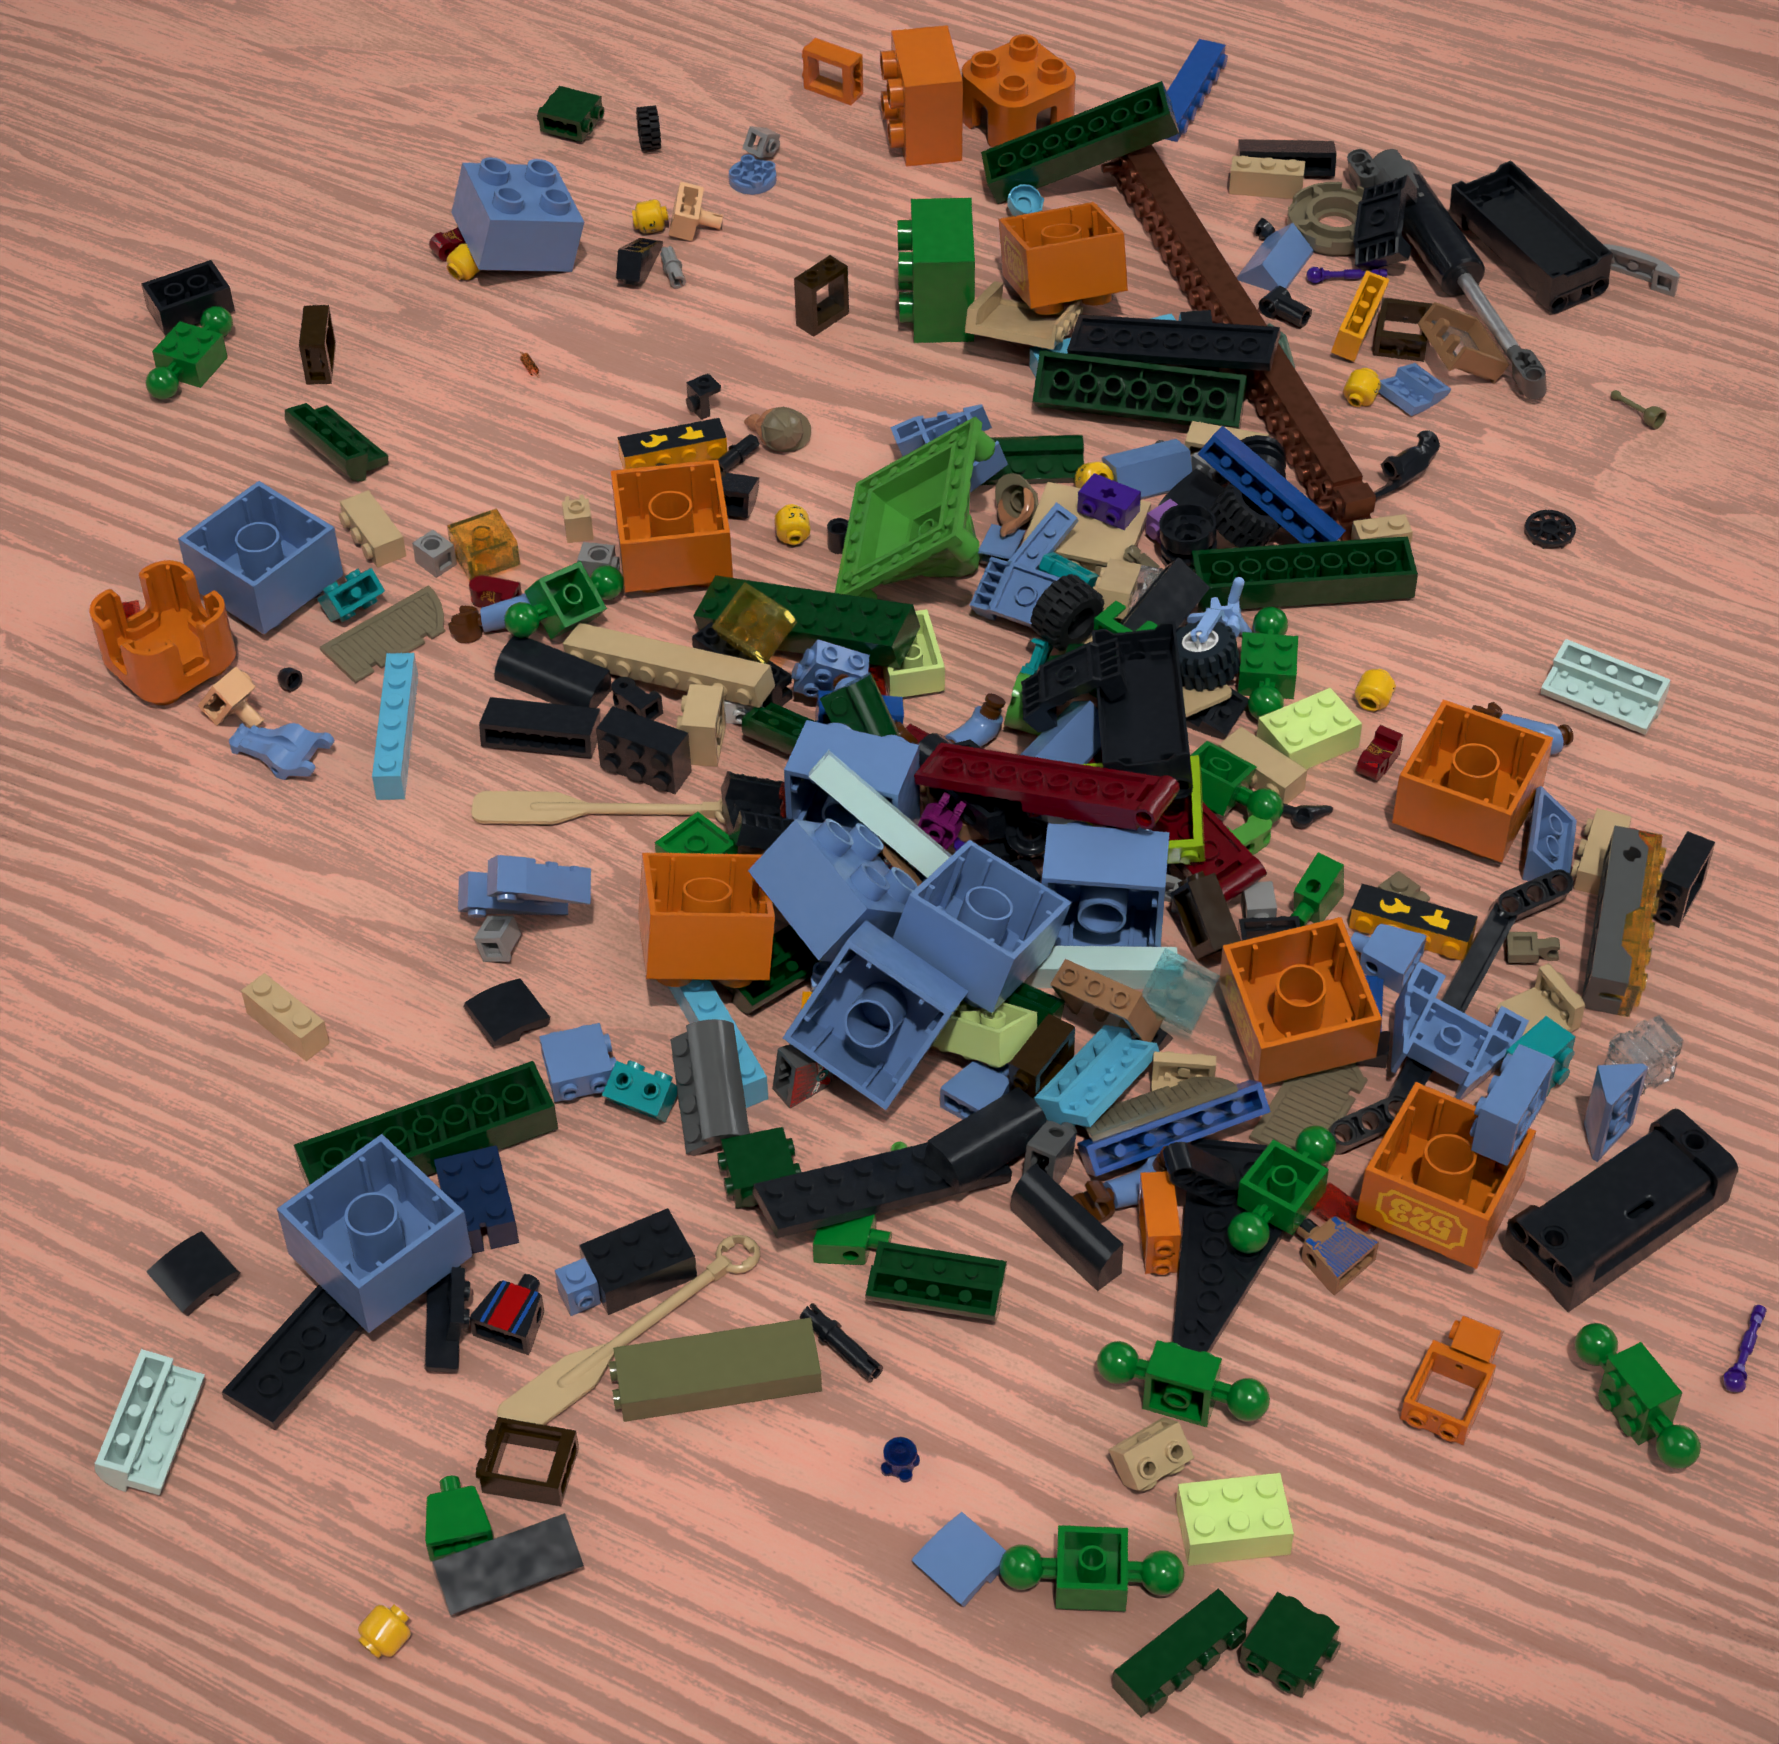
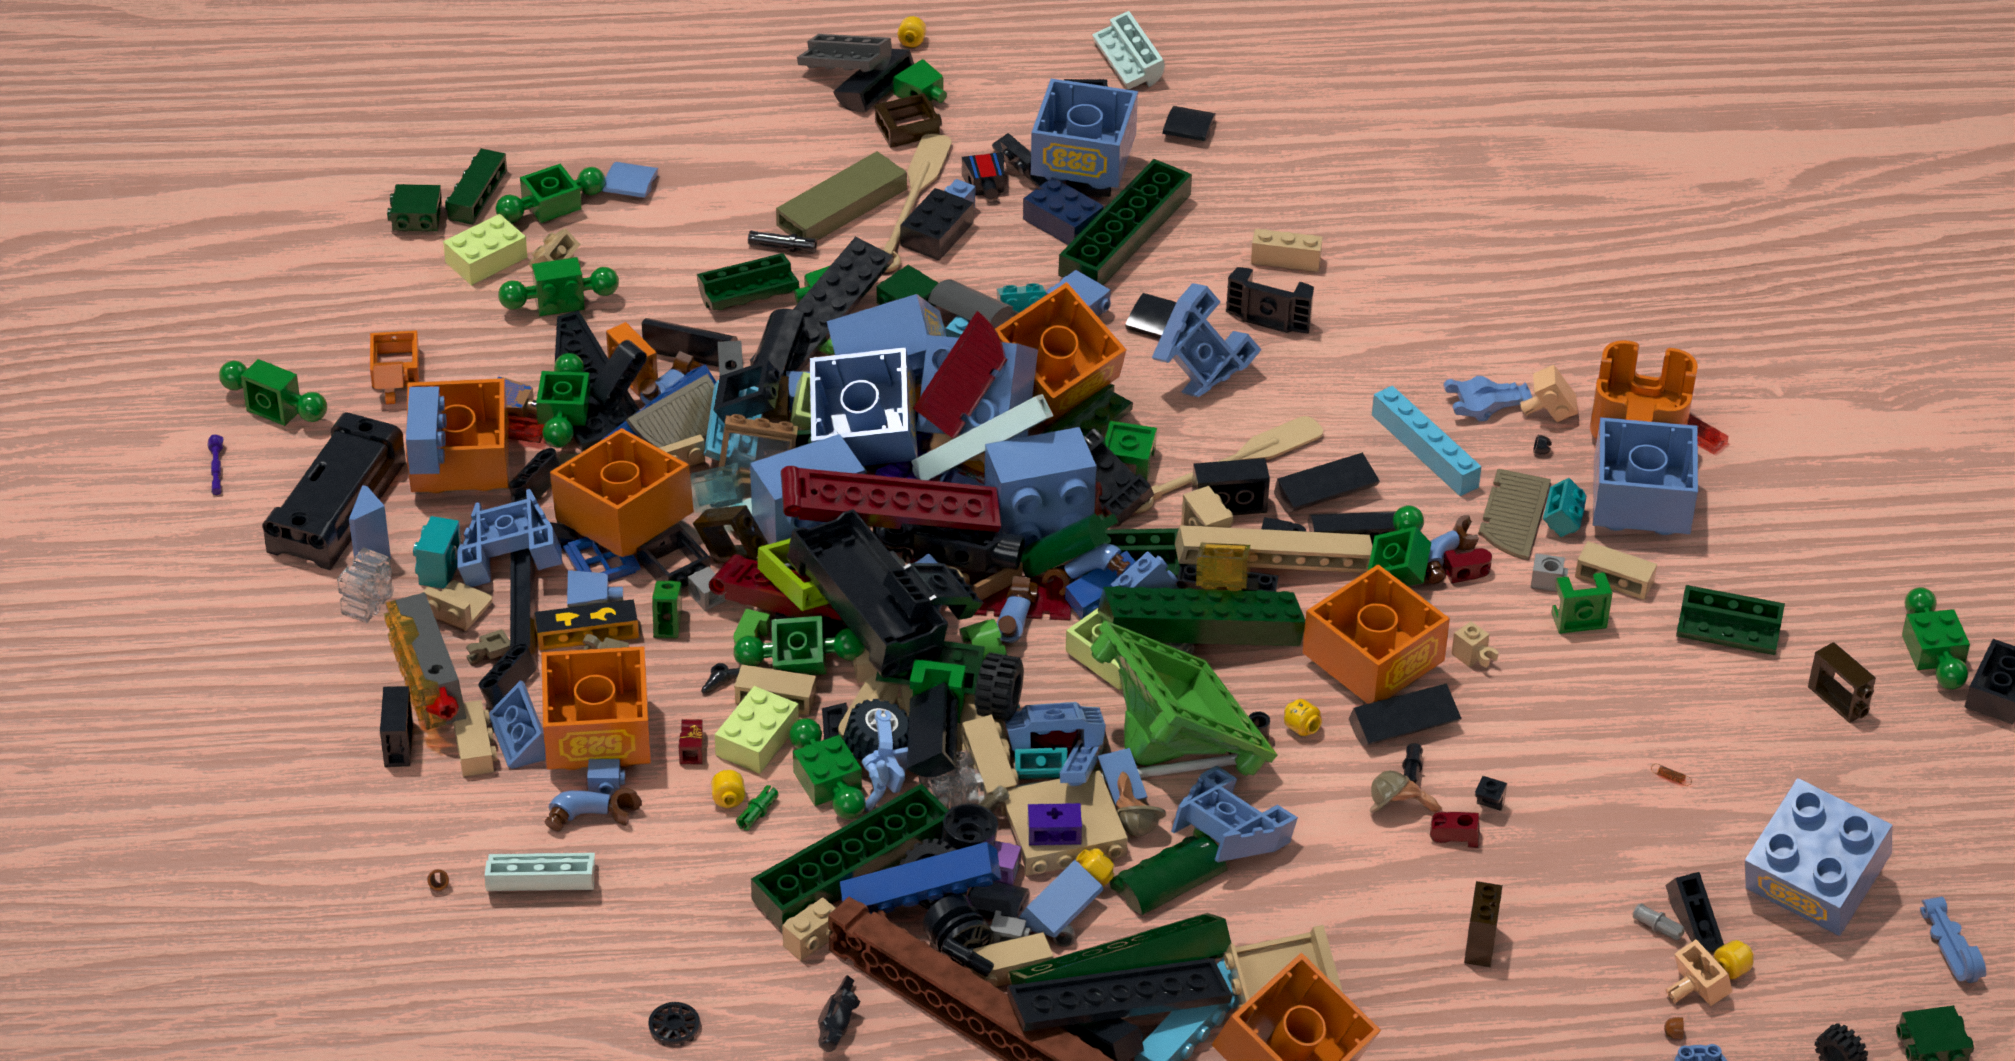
camera: 145 degrees right, 5 degrees down
clear yellow brick [447,508,520,580] -> none
brick [617,418,727,469] -> none
clear blue brick [881,1437,920,1483] -> none
green brick [897,198,975,343] -> none
none -> dark orange hinge [427,869,449,891]
none -> black window [714,360,781,424]
none -> green pin [736,785,779,831]
none -> dark grey brick [797,34,892,72]
none -> dark red piece [913,311,1008,439]
none -> black axle [941,937,994,977]
none -> black plate [1226,267,1314,334]
none -> dark red leg [1430,812,1480,848]
none -> green panel [1551,572,1613,634]
none -> dark orange hinge [1664,1017,1684,1039]
none -> medium blue piece [1920,896,1986,983]

